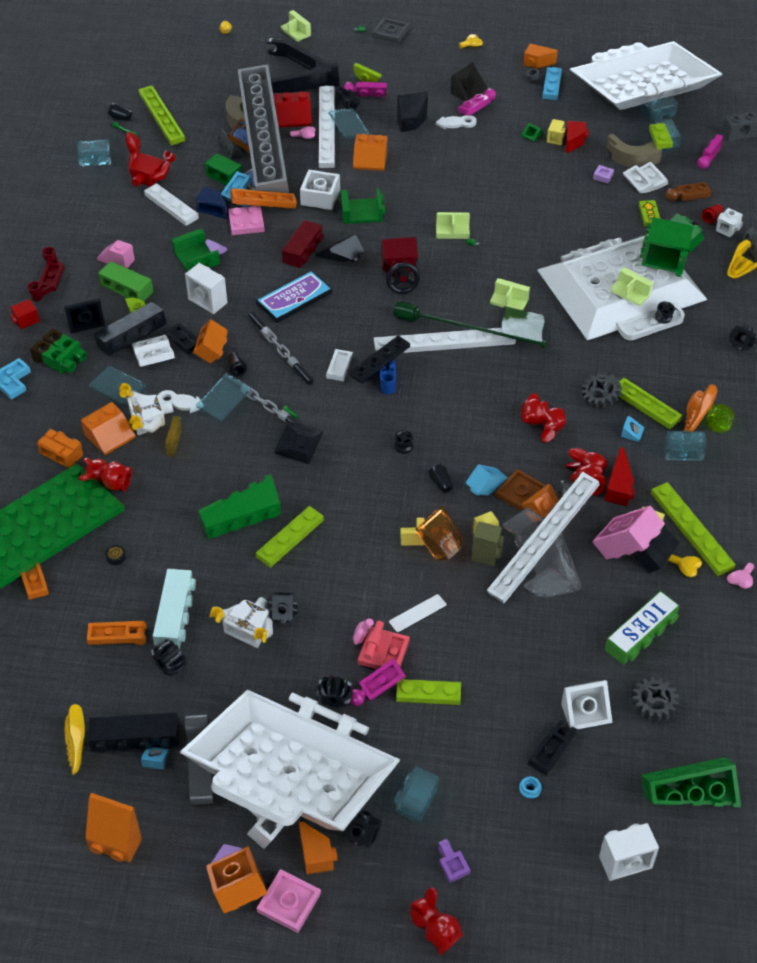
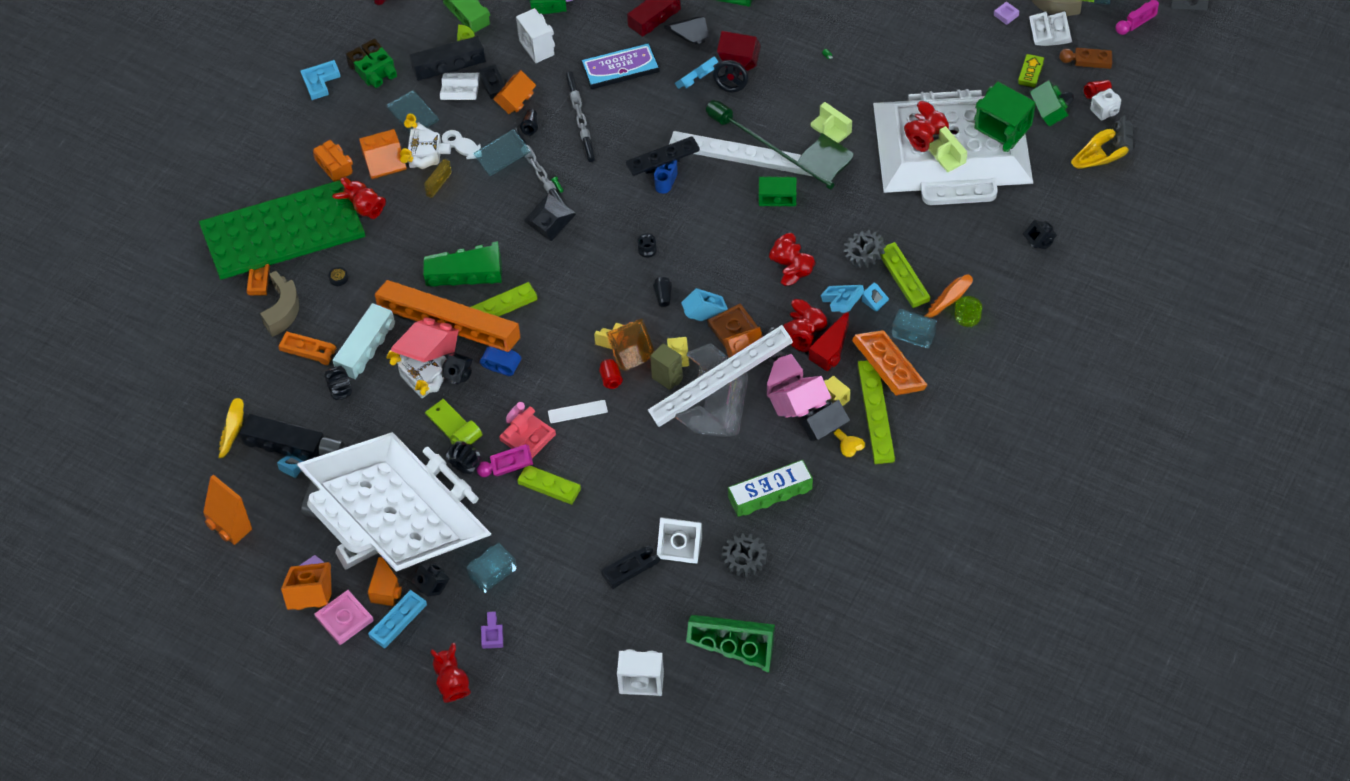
camera: 25 degrees right, 5 degrees up
red brick [10,299,40,329] -> none
black slope [64,298,105,334] -> none
white tile [326,349,353,381] -> none
yellowish green panel [436,212,470,239] -> none
medium azure plate [519,776,542,799] -> none
black wheel [655,301,675,324] -> none
bright pink rock [727,563,754,589] -> none
none -> dark tan arch [260,271,299,337]
none -> medium azure plate [368,590,427,649]
none -> orange brick [375,280,521,352]
none -> coral slope [391,318,458,362]
none -> lime door [425,399,482,445]
none -> blue beam [480,346,522,376]
none -> red brick [599,359,623,389]
none -> medium azure plate [675,56,718,89]
none -> green brick [759,176,797,206]
none -> bright pink slope [767,354,803,397]
none -> medium azure plate [821,285,865,313]
none -> orange plate [852,330,927,395]
none -> red animal [904,101,949,152]

